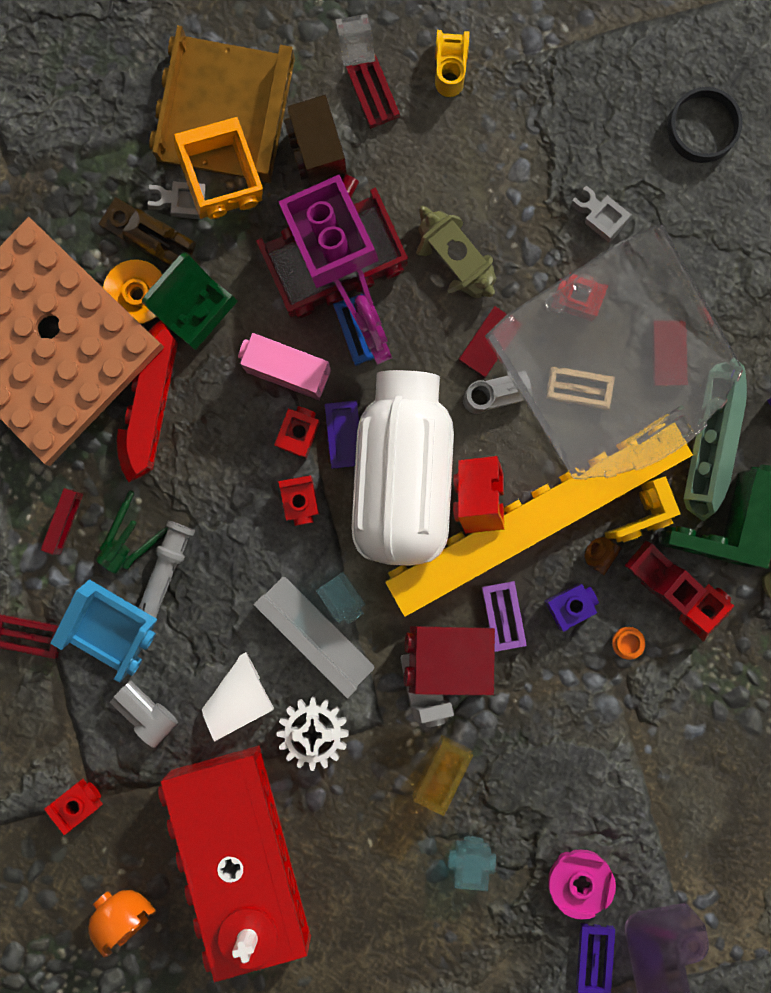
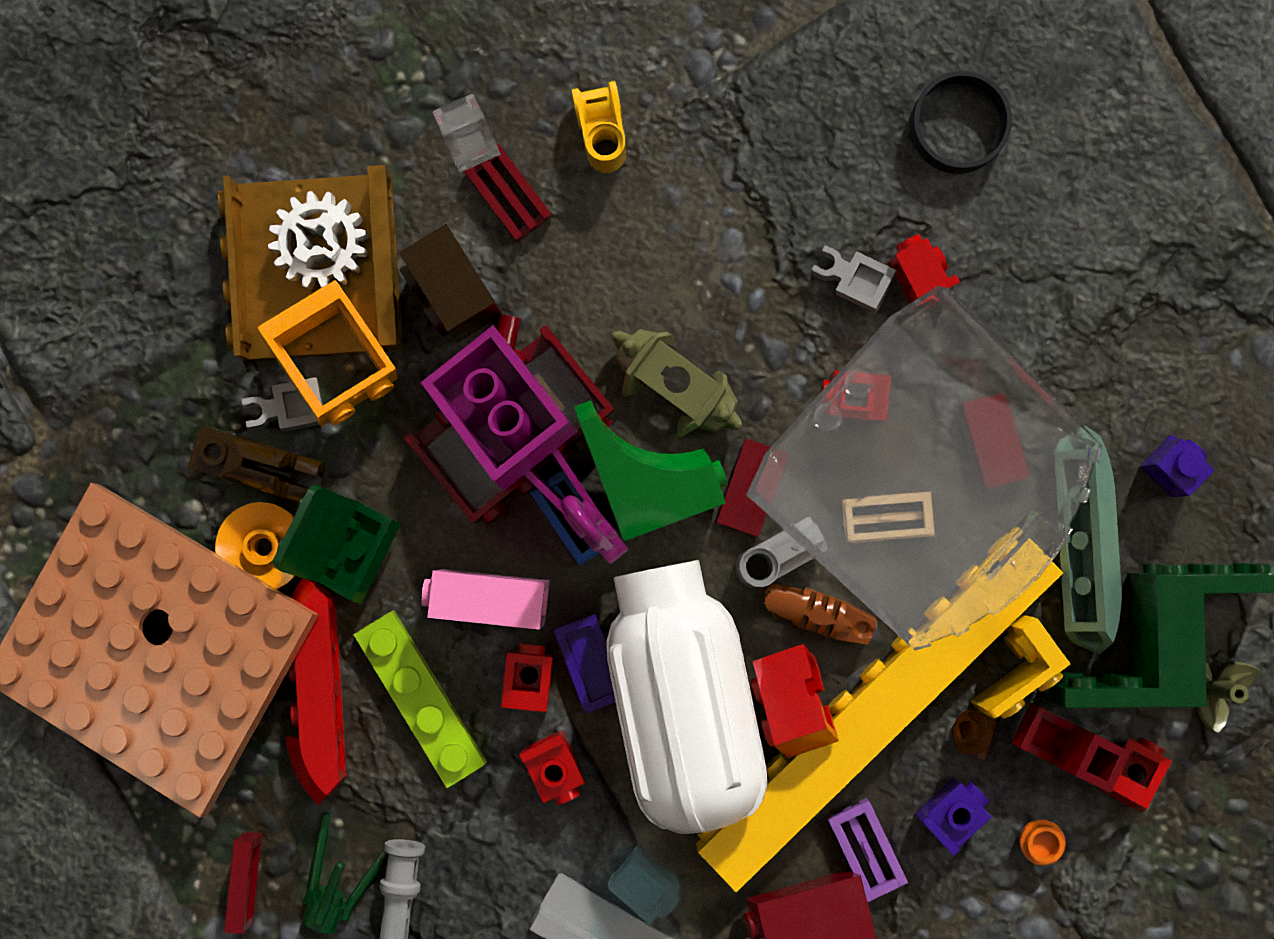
camera: 15 degrees left, 0 degrees up
none -> white gear [268,191,369,290]
none -> lime plate [353,610,487,788]
none -> green arch [574,400,728,541]
none -> dark orange hinge [763,582,877,645]
none -> red brick [888,234,960,308]

